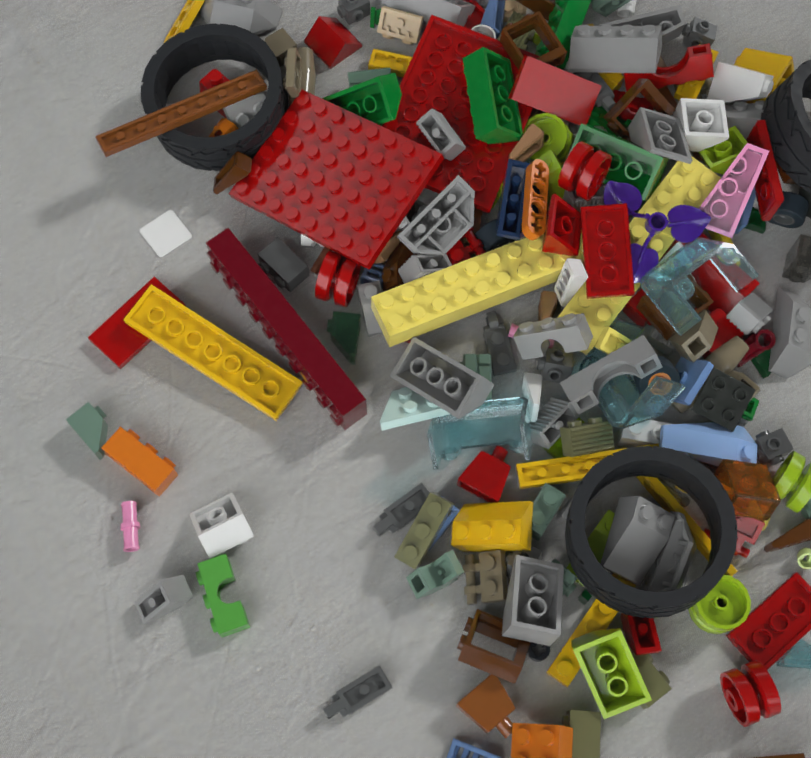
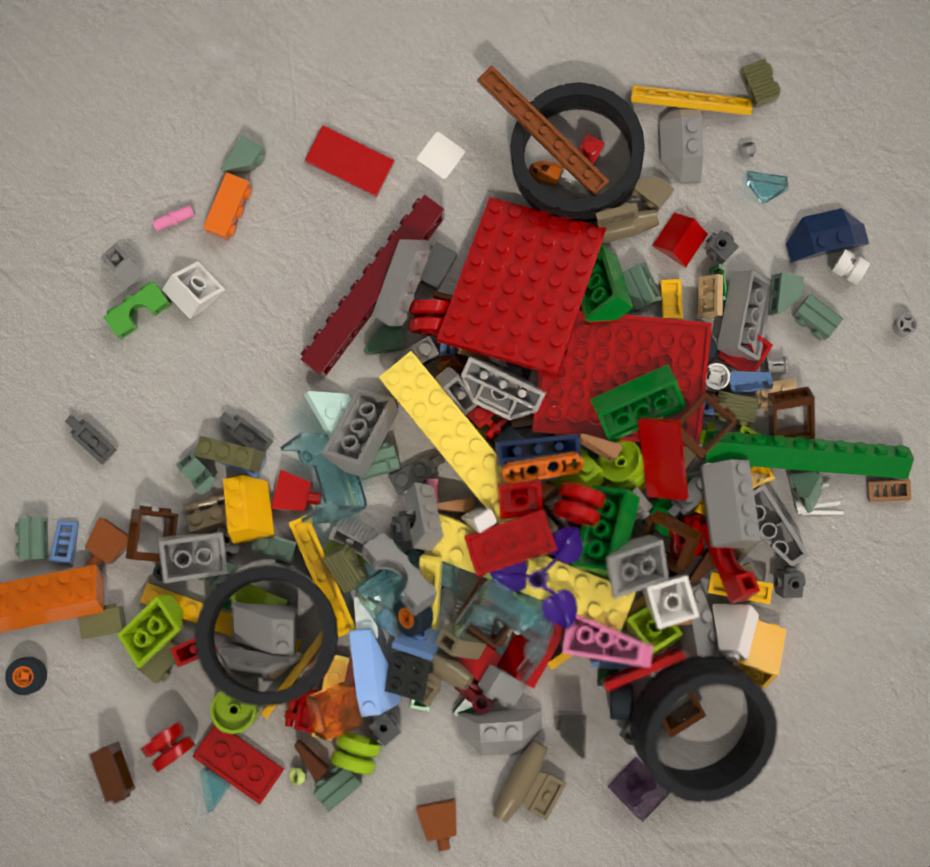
camera: 75 degrees right, 15 degrees up
yellow plate [124,284,303,422] -> none
reddish brown slope [213,151,252,194] -> none
light grey brick [416,109,466,161] -> none
white slope [522,372,543,422] -> none
none -> light grey slope [372,239,431,326]

